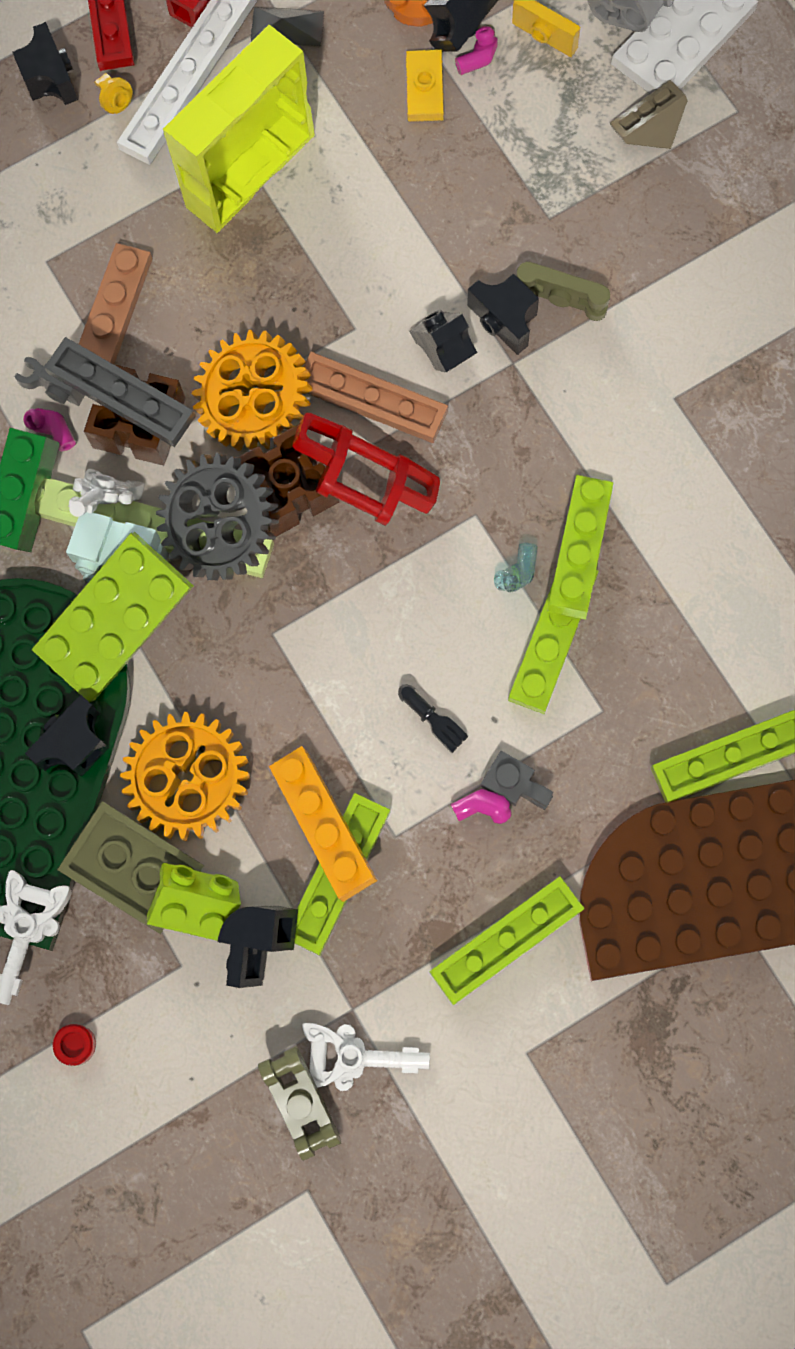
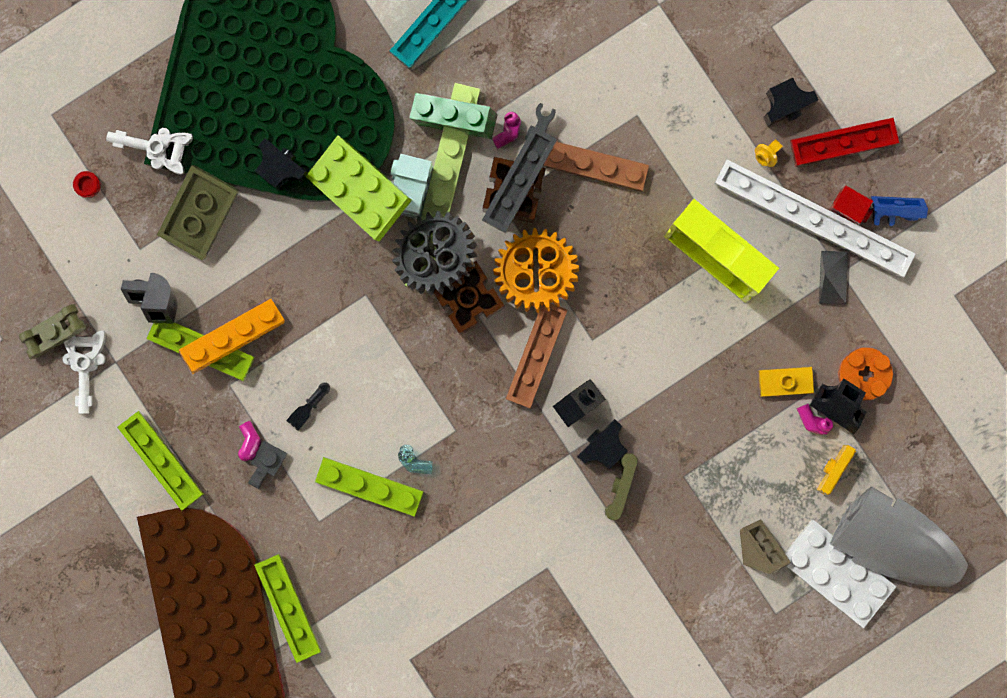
camera: 80 degrees right, 10 degrees up
white piece [68,469,144,517] -> none
light orange gear [120,712,250,841] -> none
lime bracket [147,863,241,941] -> none
red bar [293,413,440,526] -> none
lime plate [547,475,614,620] -> none

